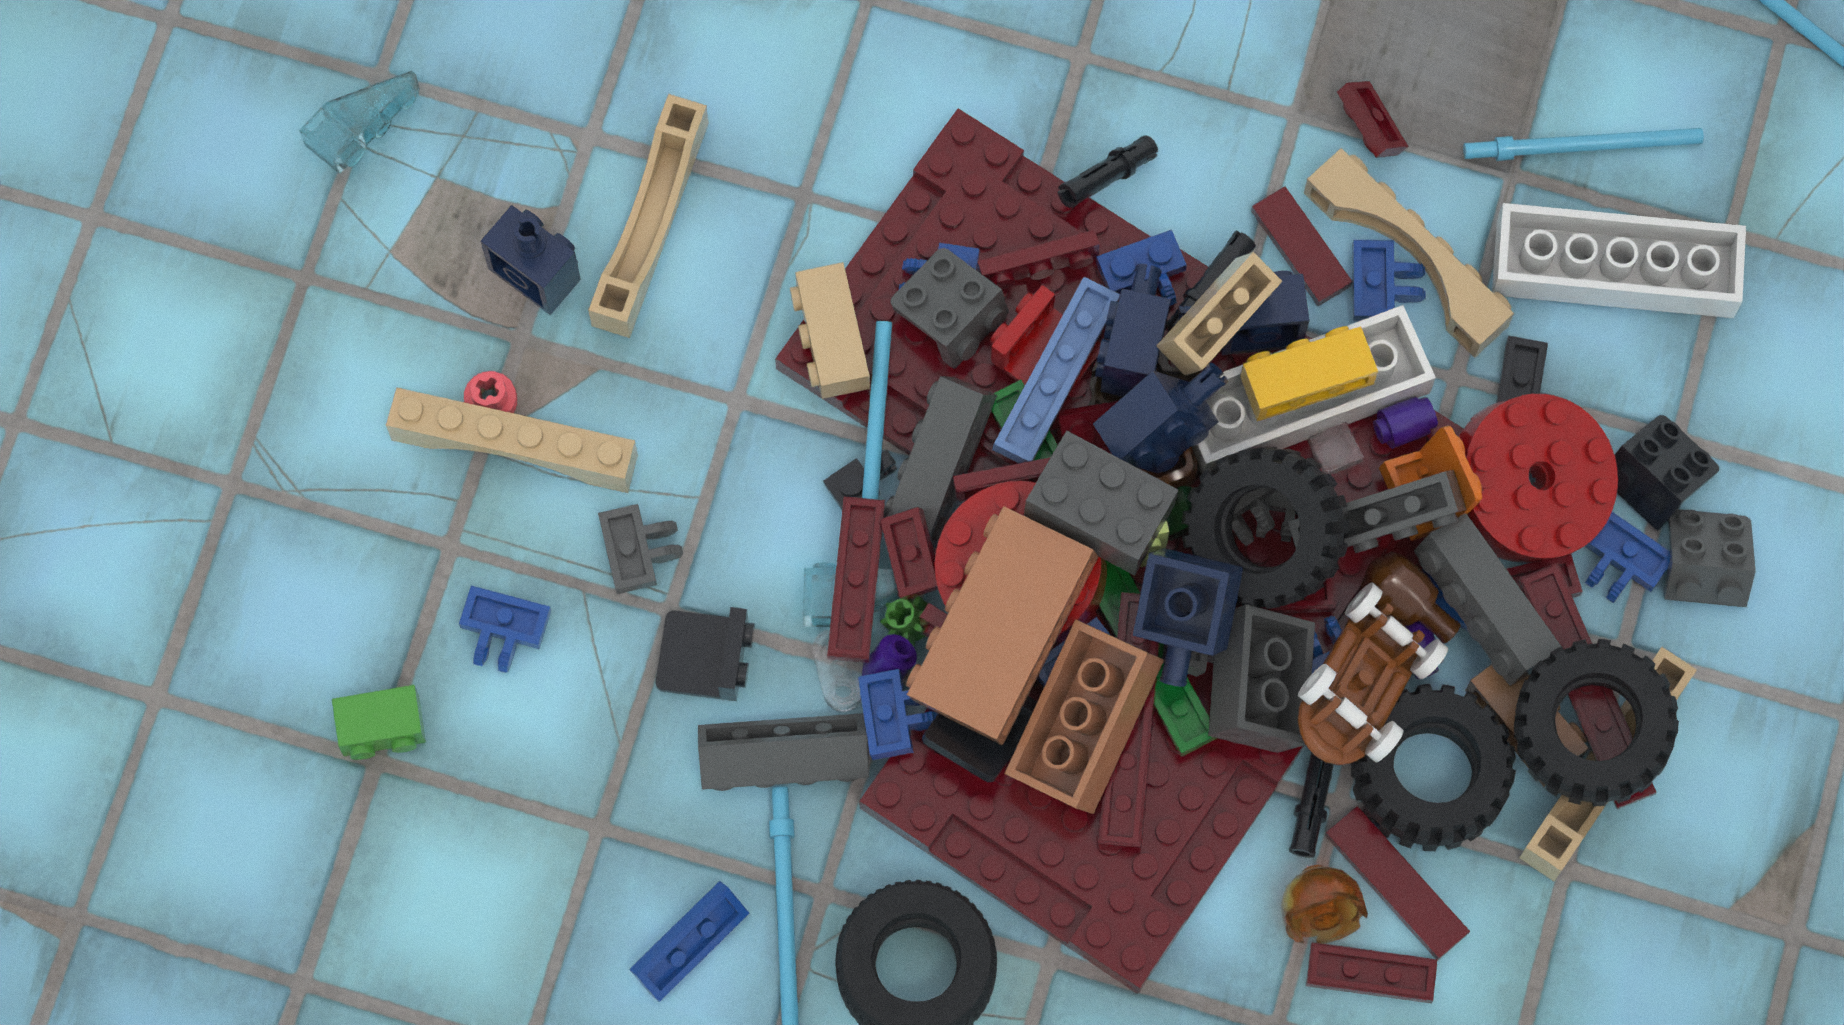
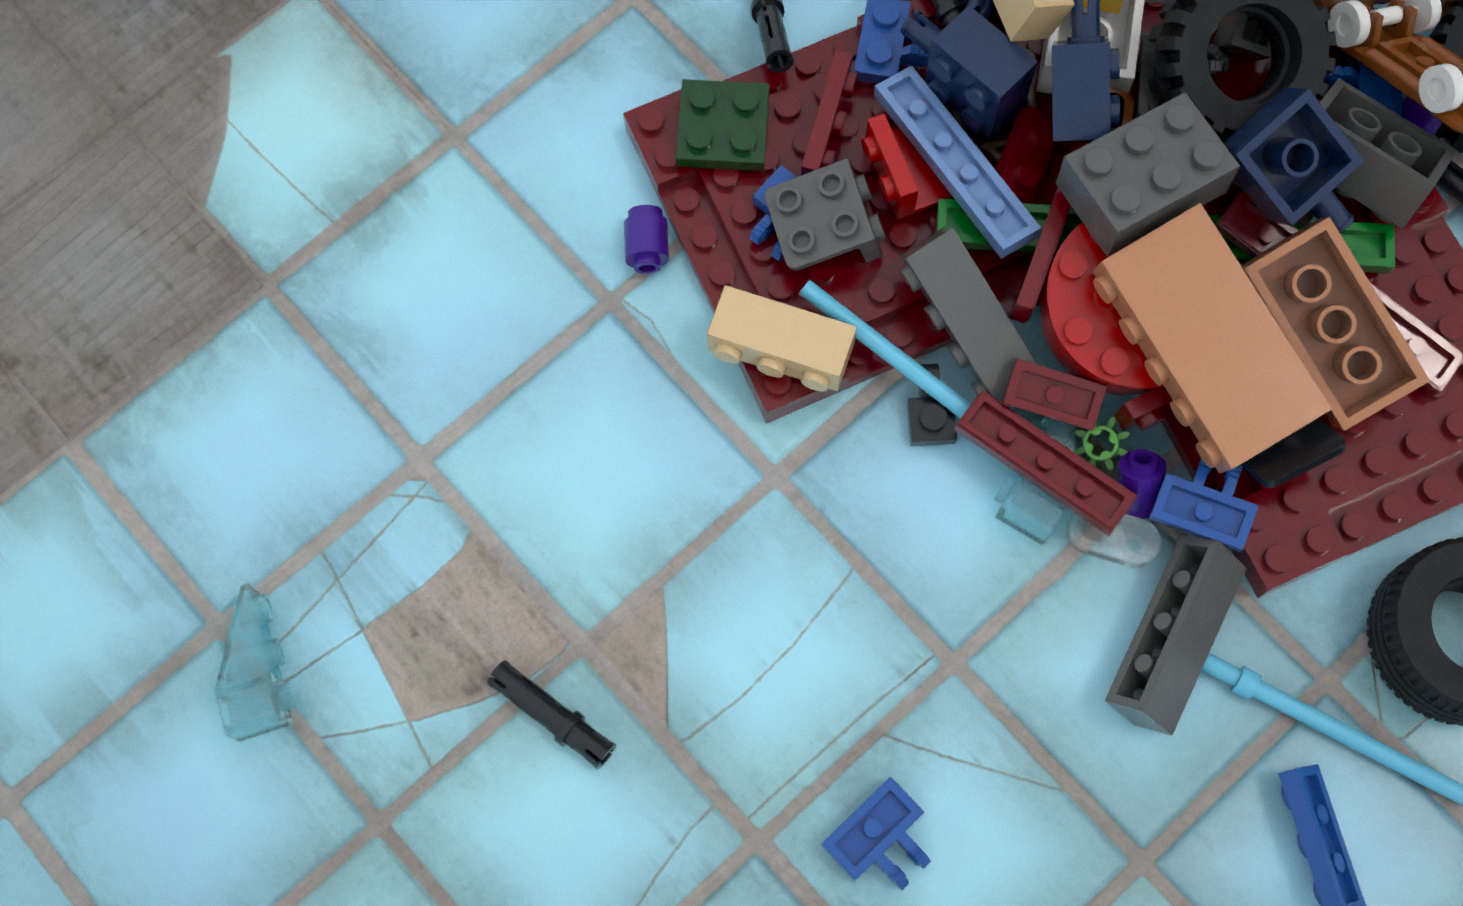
camera: 55 degrees left, 0 degrees up
tan arch [386,387,638,493] -> none
coral piece [464,371,517,413] -> none
dark blue brick [481,205,581,315] -> none
tan arch [588,94,709,338] -> none
dark grey hinge [598,504,684,594] -> none
black bracket [655,607,755,702] -> none
none -> black pin [487,660,616,770]
none -> dark purple brick [624,205,669,274]
none -> dark green plate [676,79,769,171]

